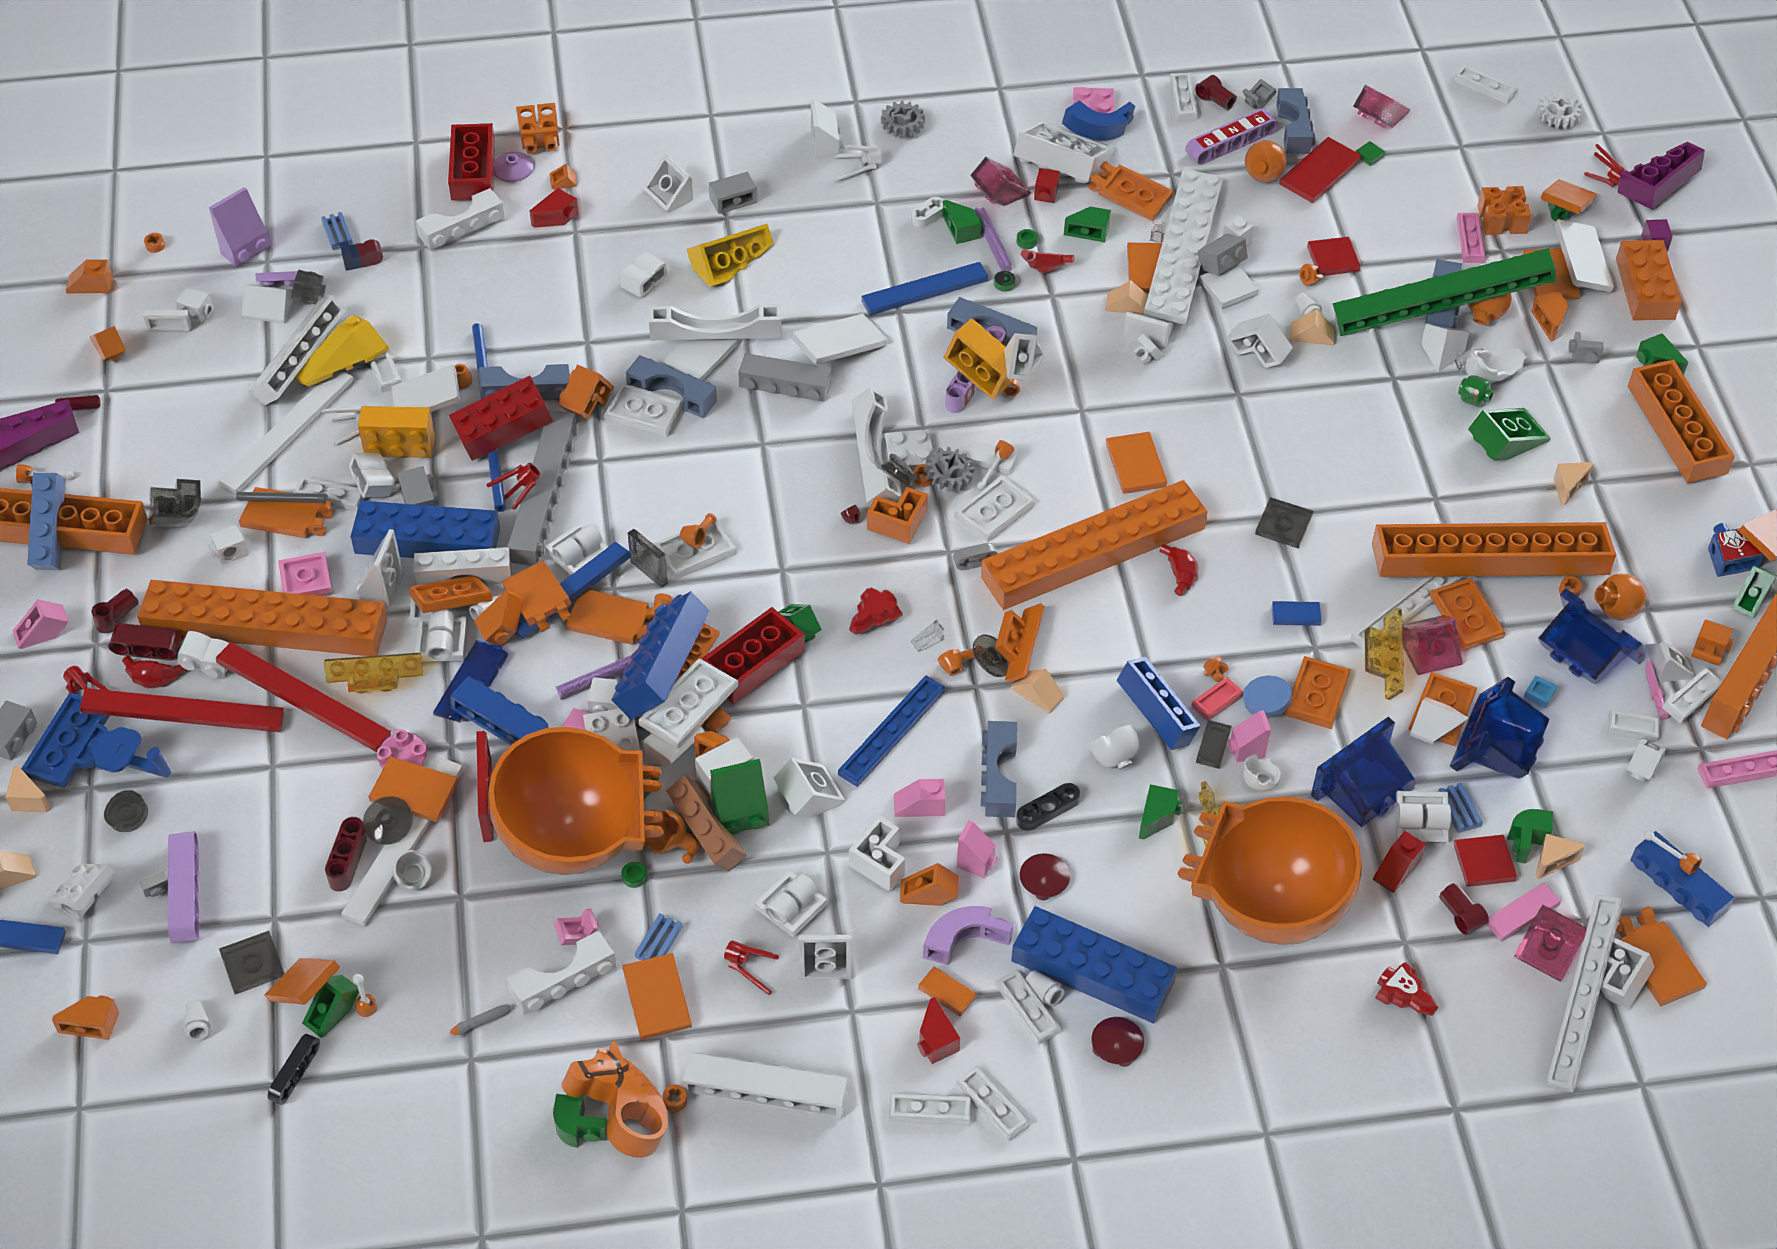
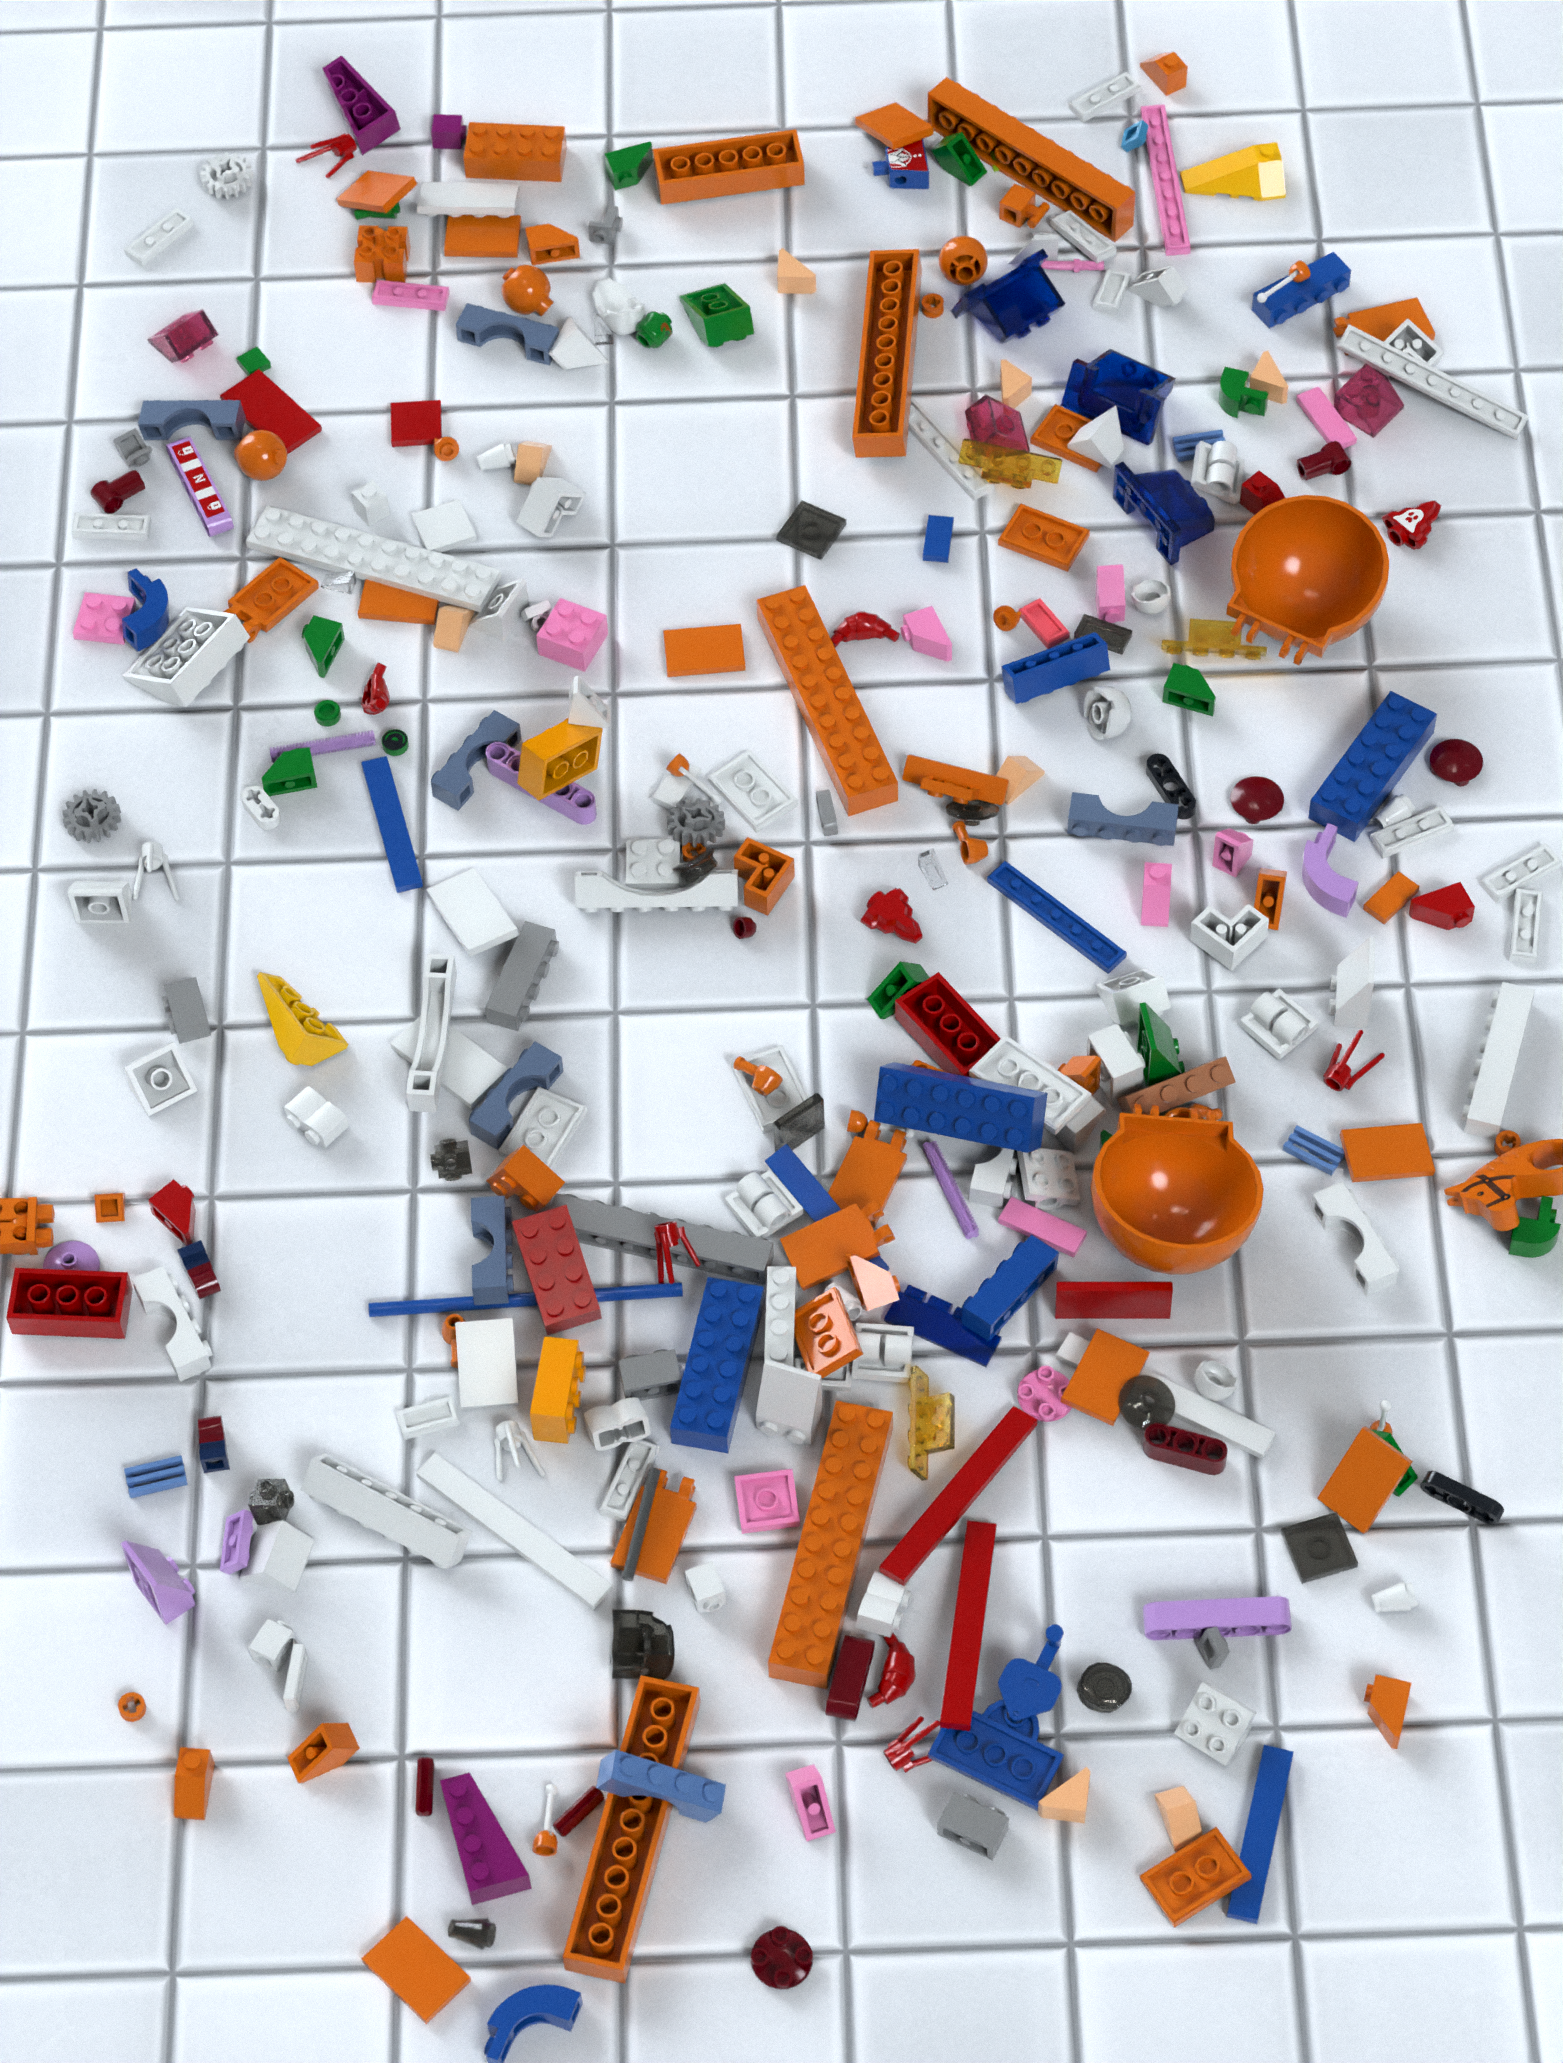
camera: 80 degrees left, 5 degrees up
dark red piece [91,588,139,633] -> none
yellow wedge [294,315,389,387] -> none
light grey piece [450,1004,511,1035] -> none
bright pink bracket [554,909,598,945] -> none
clear pink slope [970,156,1031,206] -> none
red brick [1034,168,1060,203] -> none
light grey brick [1198,234,1248,275] -> none
medium blue tile [1243,675,1292,717] -> none
green brick [1333,248,1556,336] -> none
orange tile [1429,577,1506,651] -> none
red tile [1453,834,1517,887] -> none
dark azure plate [1524,675,1557,708] -> none
none -> leg [177,1240,221,1299]
none -> clear smoke brick [430,1139,473,1181]
none -> bright pink brick [536,598,608,672]
none -> bright pink slope [900,606,952,661]
none -> light nougat slope [1000,360,1032,415]

